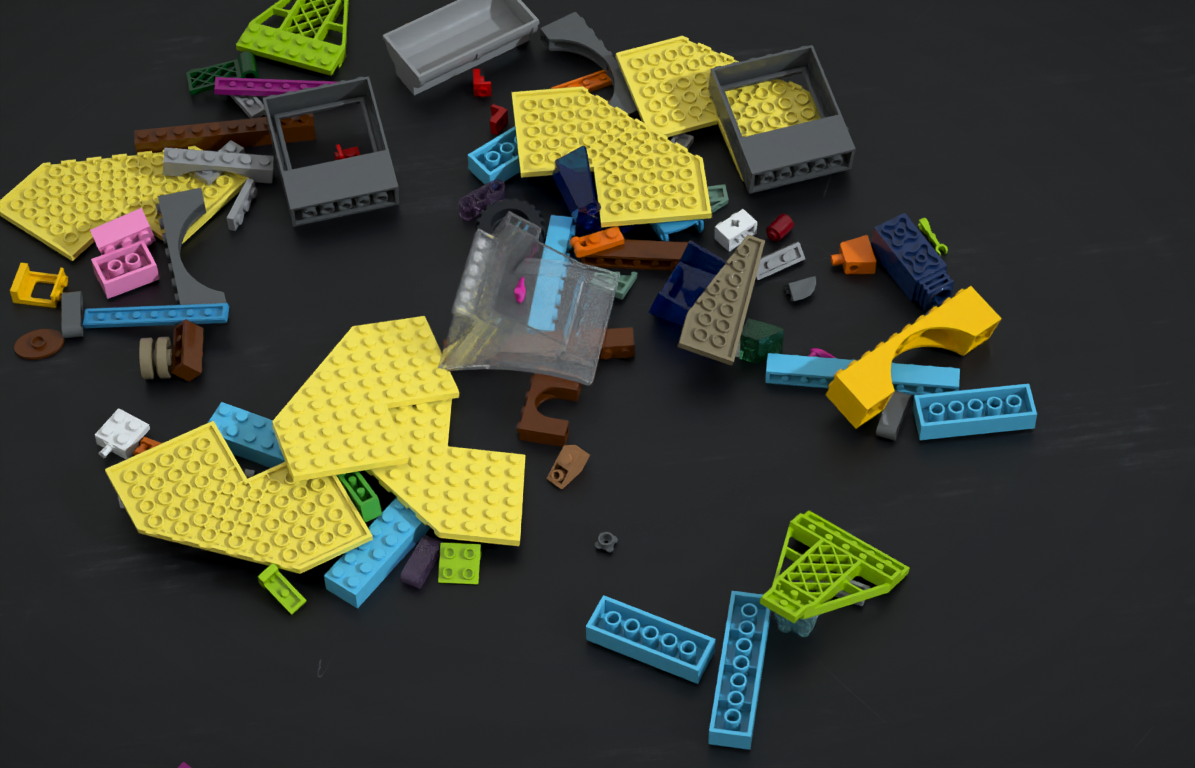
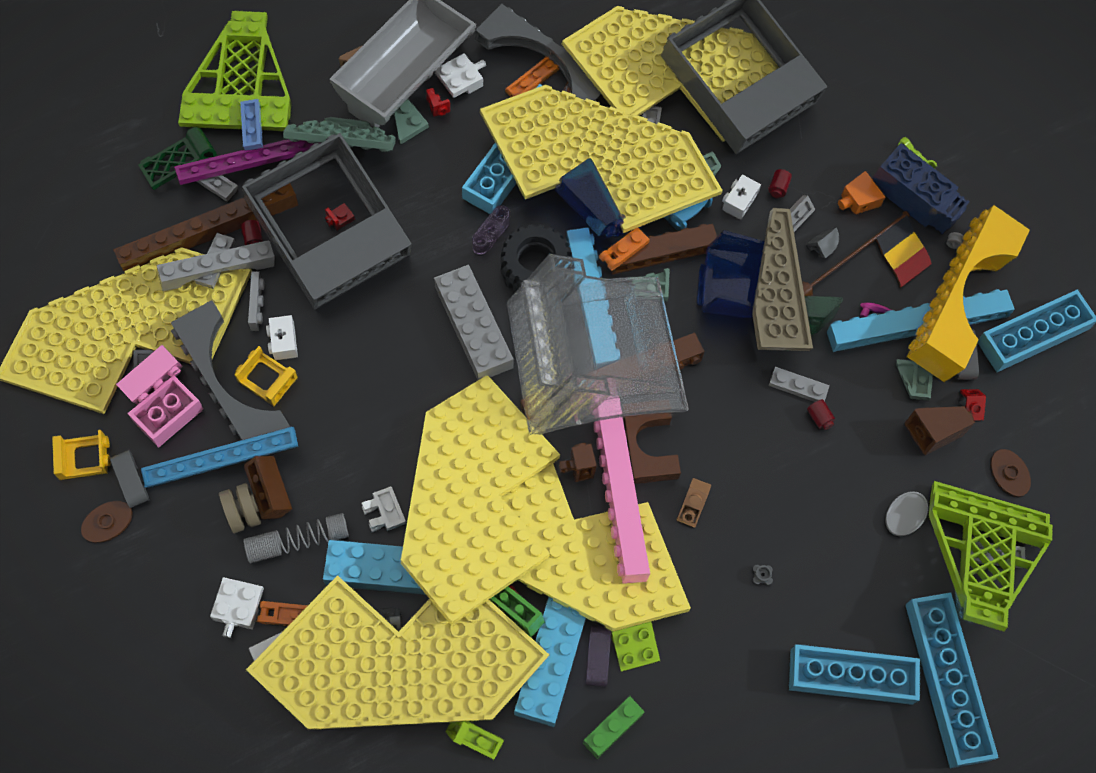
camera: 25 degrees left, 15 degrees up
red bracket [489,104,508,135] -> none
dark pink bar [514,277,526,303] -> none
none -> yellow window [235,346,298,406]
none -> medium blue plate [240,99,263,151]
none -> dark red brick [241,220,263,246]
none -> light grey piece [244,513,349,563]
none -> white brick [266,315,298,360]
none -> sand green plate [284,117,395,151]
none -> white plate [362,487,406,532]
none -> sand green wing [394,99,429,144]
none -> light grey brick [434,265,514,380]
none -> white plate [435,54,486,98]
none -> reddish brown brick [559,443,596,482]
none -> bright green brick [583,696,644,759]
none -> bright pink brick [591,396,650,584]
none -> light grey plate [769,367,830,402]
none -> flag [802,211,932,301]
none -> dark red brick [807,399,836,430]
none -> light grey piece [885,492,928,536]
none -> sand green wing [896,359,933,401]
none -> reddish brown slope [904,406,975,455]
none -> red bracket [960,389,986,420]
none -> reddish brown piece [990,449,1031,497]

